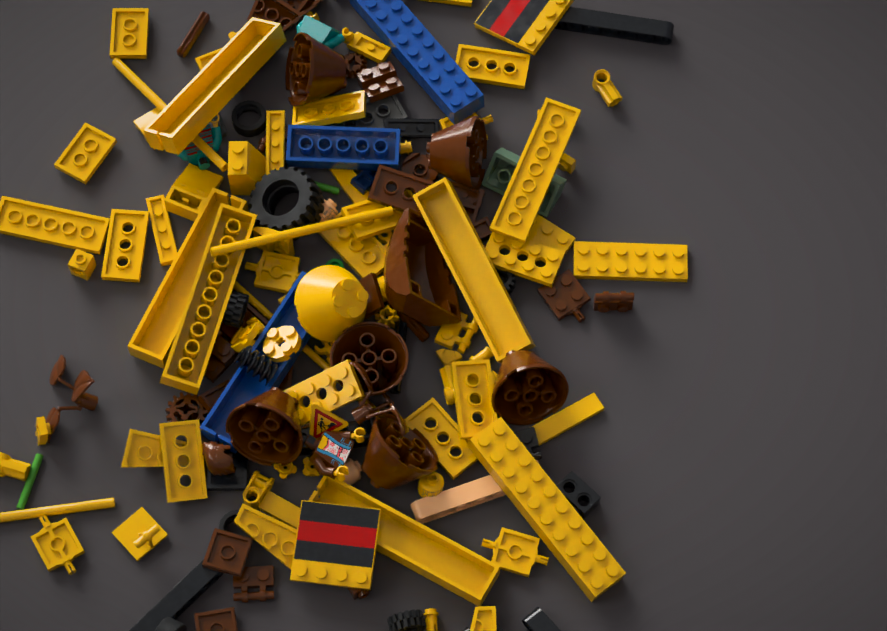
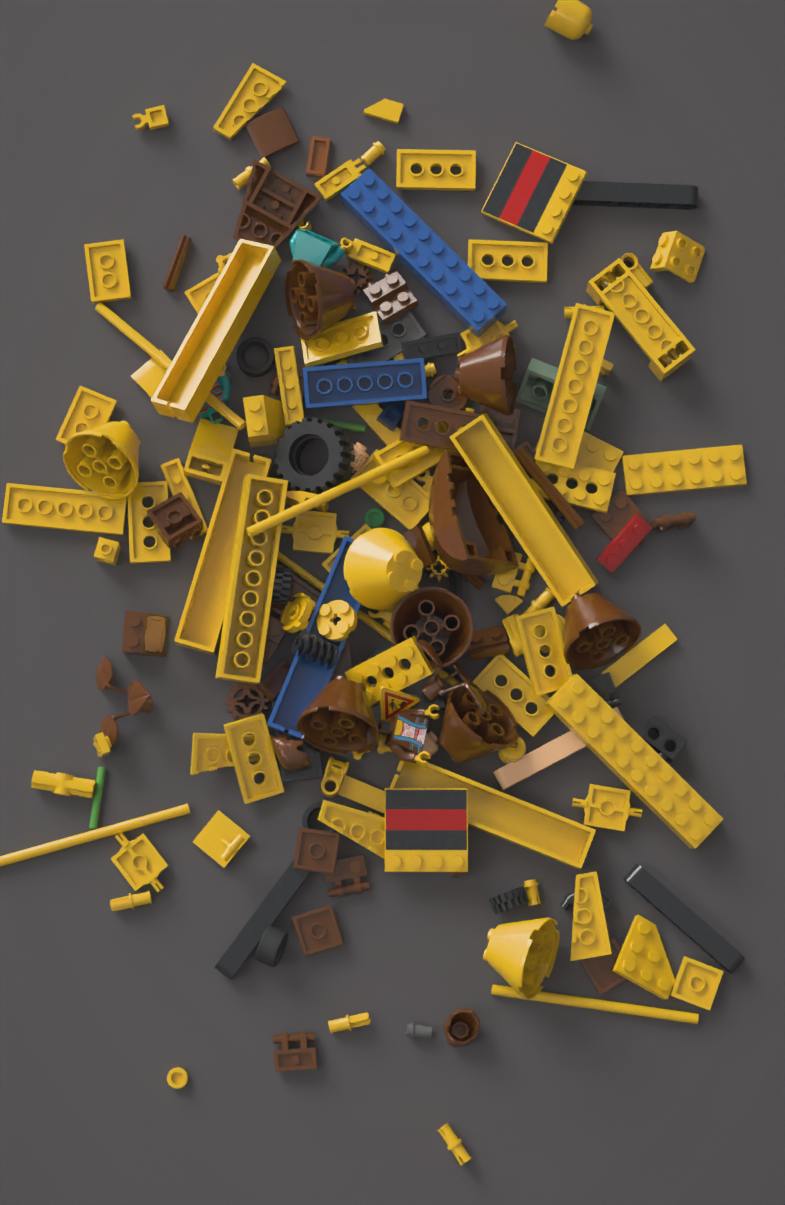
camera: 10 degrees left, 15 degrees up
none -> yellow cone [63,421,141,499]
none -> yellow axle [110,890,152,911]
none -> reddish brown slope [122,611,168,657]
none -> reddish brown plate [147,492,203,548]
none -> reddish brown plate [467,625,510,661]
none -> reddish brown axle [514,447,584,530]
none -> yellow plate [586,258,696,382]
none -> red plate [596,514,652,573]
none -> yellow bracket [650,231,705,283]

